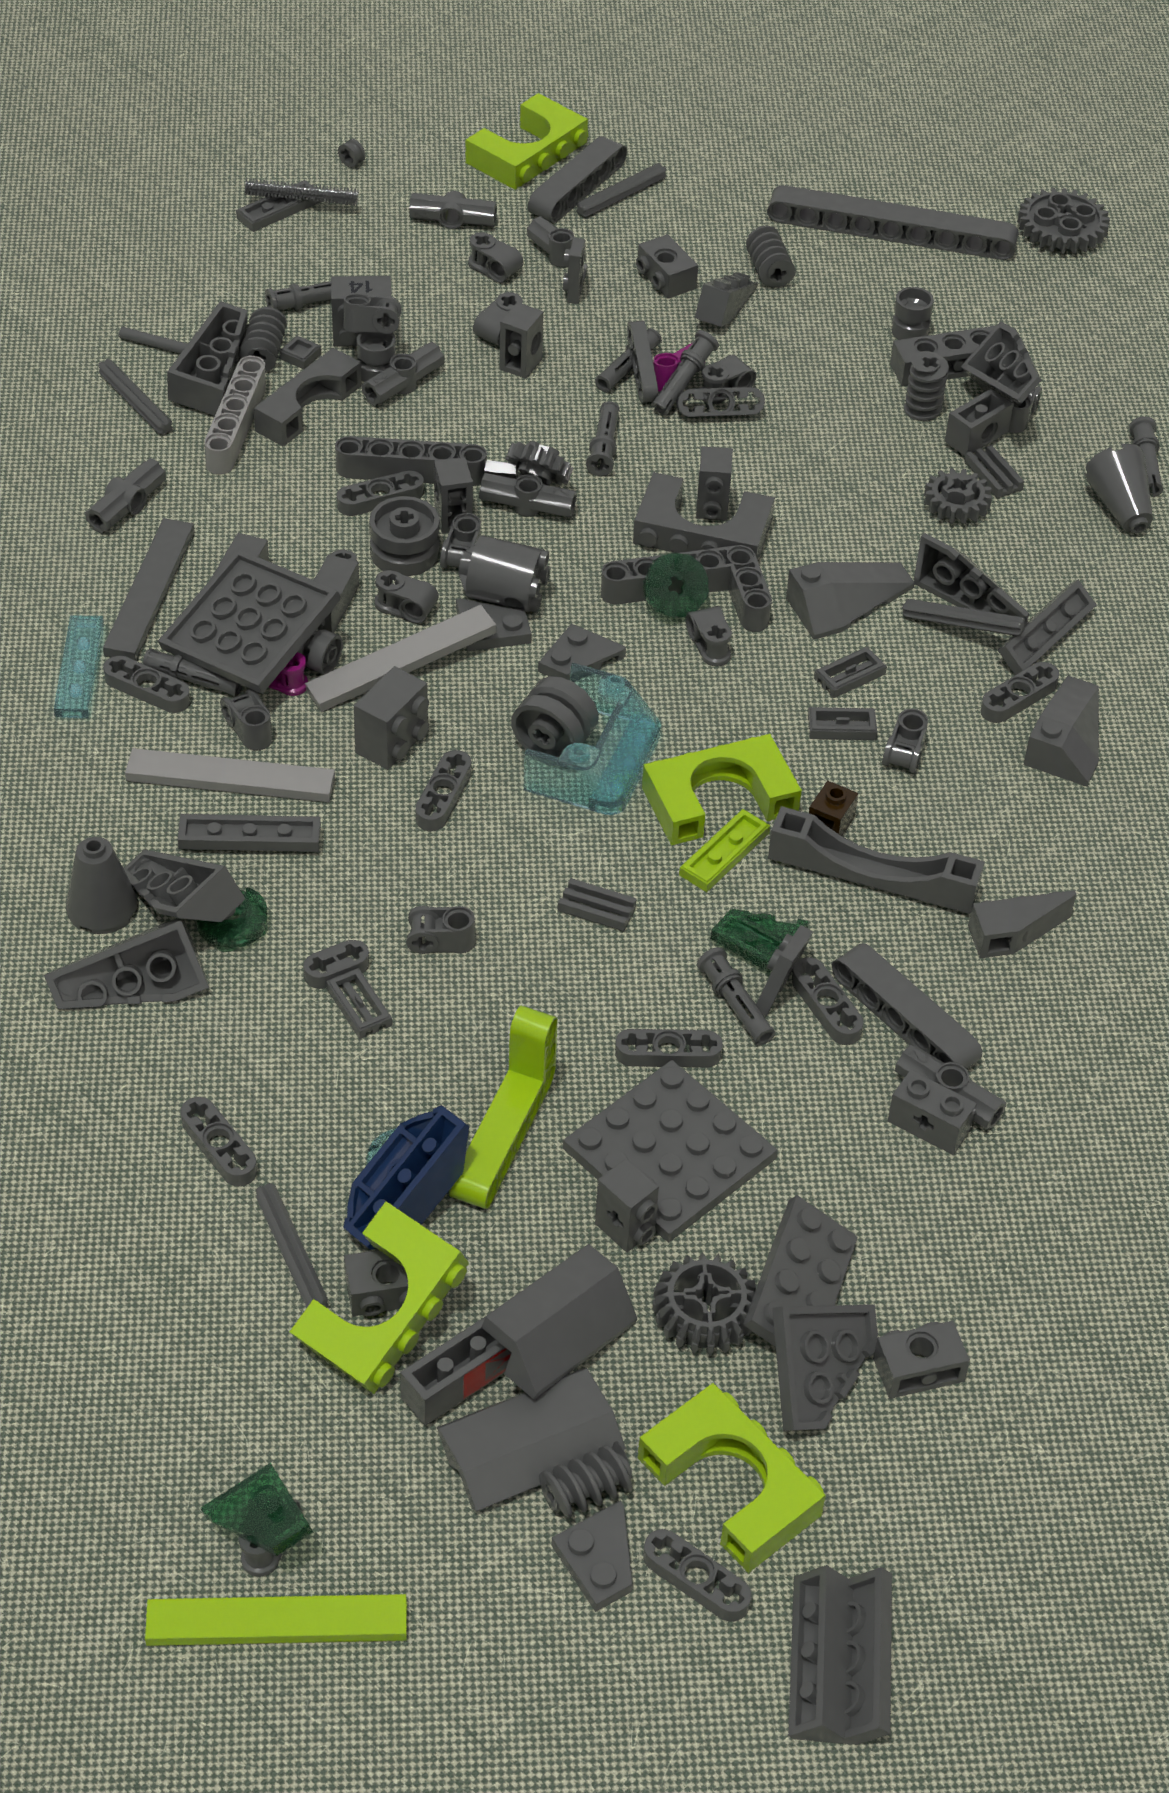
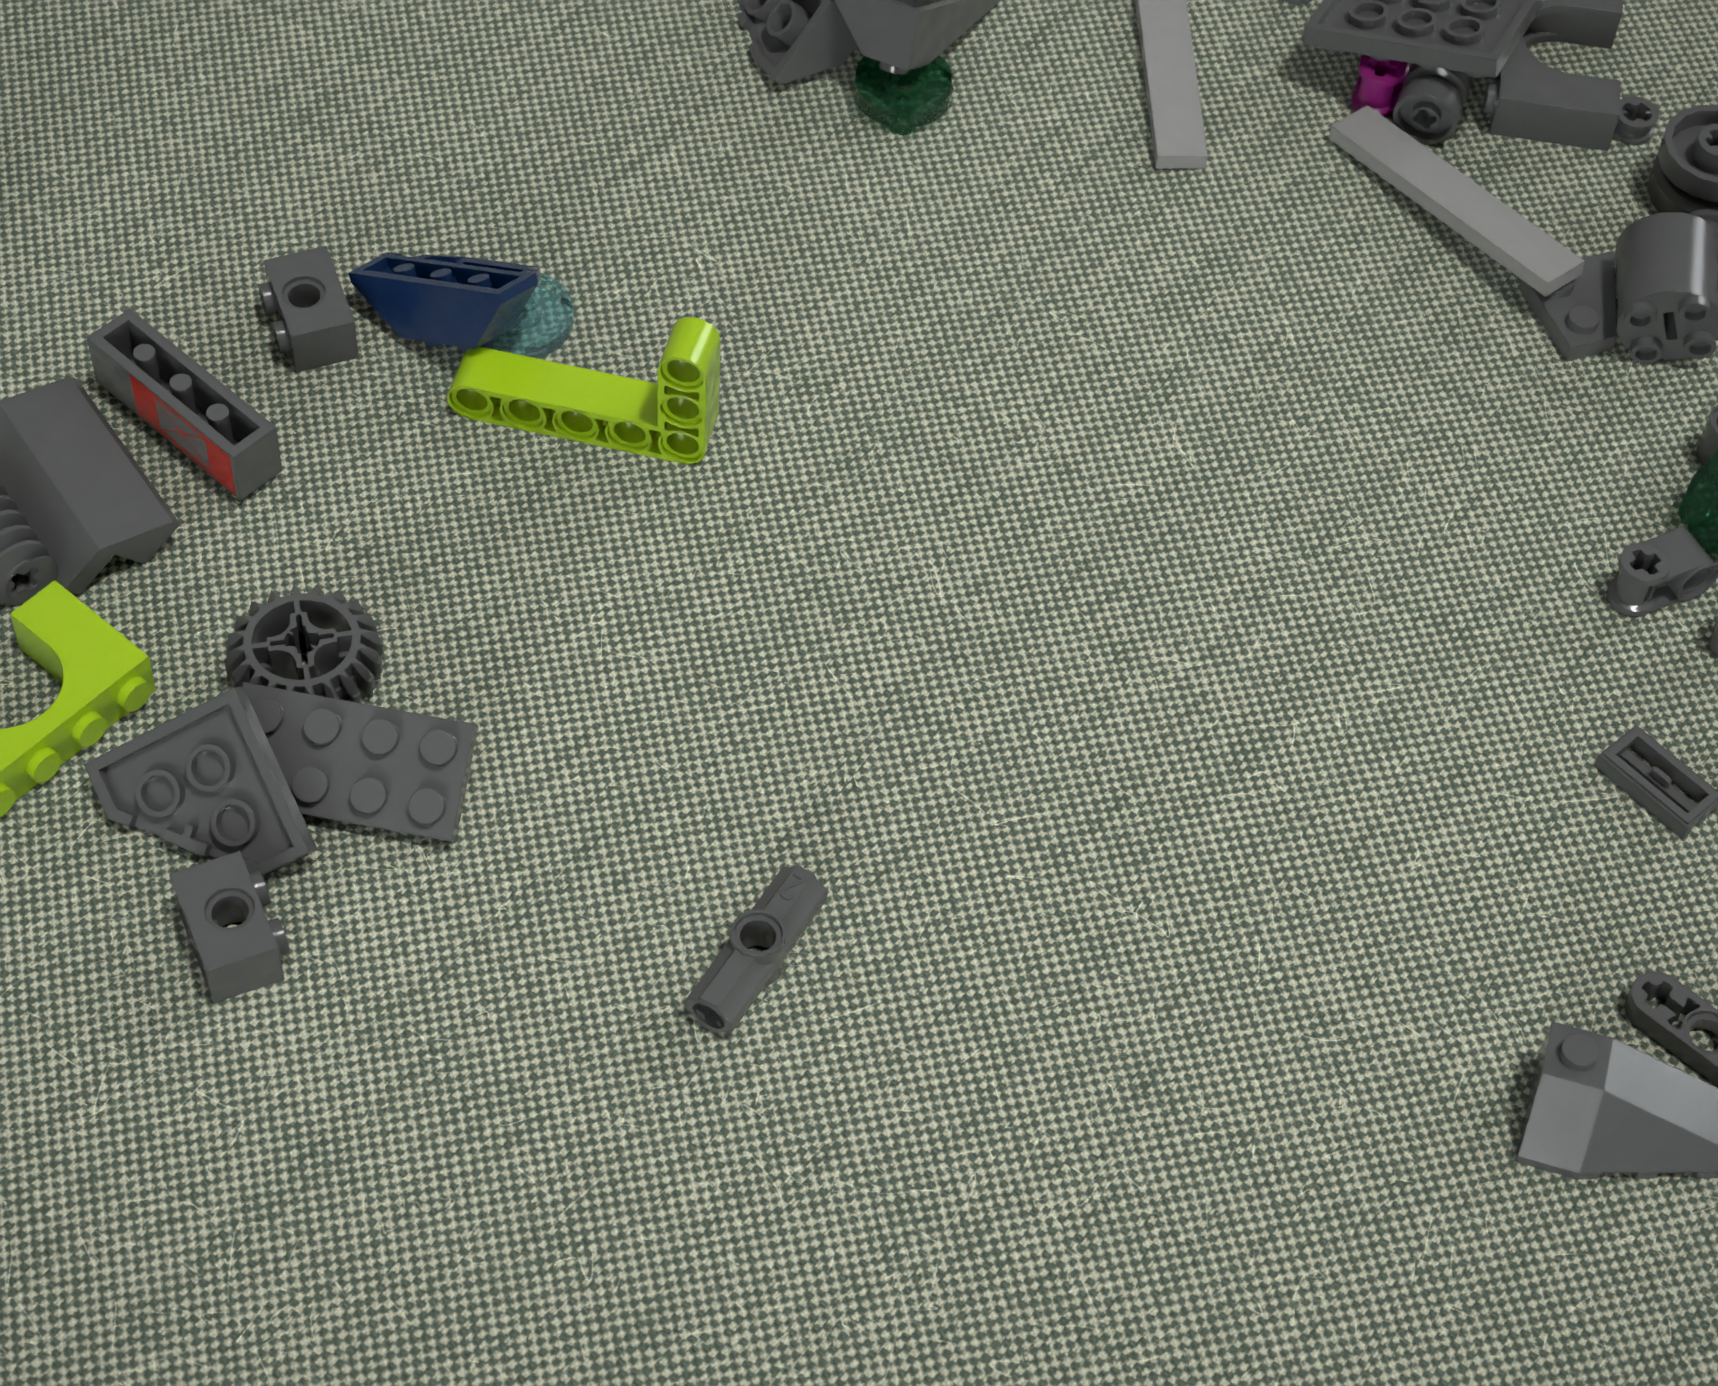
camera: 80 degrees right, 5 degrees up
dark grey plate [177,814,321,852] -> none
dark grey beam [181,1097,257,1186] -> none
dark grey piece [220,688,273,750] -> none
dark grey axle [256,1183,328,1308] -> none
lime arch [289,1202,469,1394] -> none
dark grey beam [303,940,369,989] -> none
dark grey tile [326,968,392,1039] -> none
dark grey brick [353,666,429,770] -> none
dark grey piece [374,570,439,624] -> none
dark grey piece [406,906,476,954] -> none
dark grey beam [415,750,471,831] -> none
dark grey slope [482,1244,637,1399] -> none
dark grey wheel [511,676,599,764] -> none
clear light blue windscreen [524,663,661,815] -> none
dark grey wing [538,623,626,681] -> none
dark grey tile [558,878,637,931] -> none
dark grey plate [563,1060,778,1243] -> none
dark grey brick [595,1158,659,1253] -> none
dark grey beam [615,1029,723,1068] -> none
lime arch [642,734,802,846] -> none
lime tile [679,809,770,893] -> none
dark grey pin [697,947,776,1045] -> none
clear green wing [710,909,809,973] -> none
dark grey wing [756,925,814,1016] -> none
dark grey arch [768,806,985,914] -> none
dark grey beam [792,957,863,1045] -> none
dark grey tile [808,707,877,740] -> none
dark brown brick [809,780,859,836] -> none
dark grey beam [832,943,982,1069] -> none
dark grey piece [882,708,928,774] -> none
dark grey brick [888,1070,977,1155] -> none
dark grey slope [968,890,1076,958] -> none

